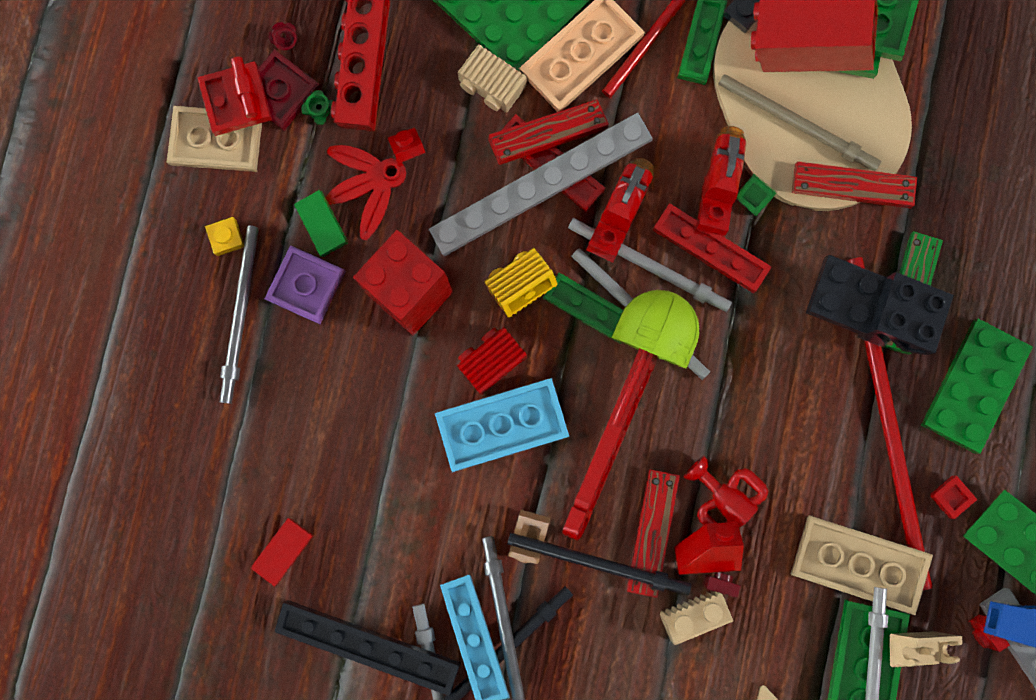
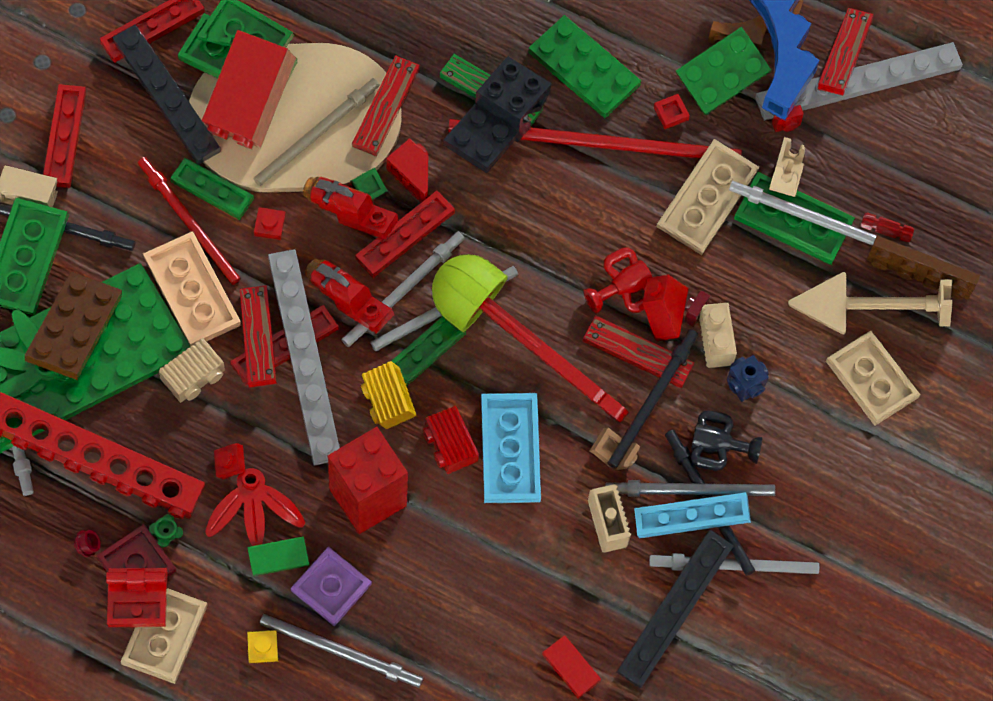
camera: 85 degrees left, 15 degrees down
none -> red plate [254,207,286,240]
none -> red slope [386,138,428,203]
none -> tan brick [588,484,631,552]
none -> black piece [691,410,763,471]
none -> dark blue brick [727,355,769,402]

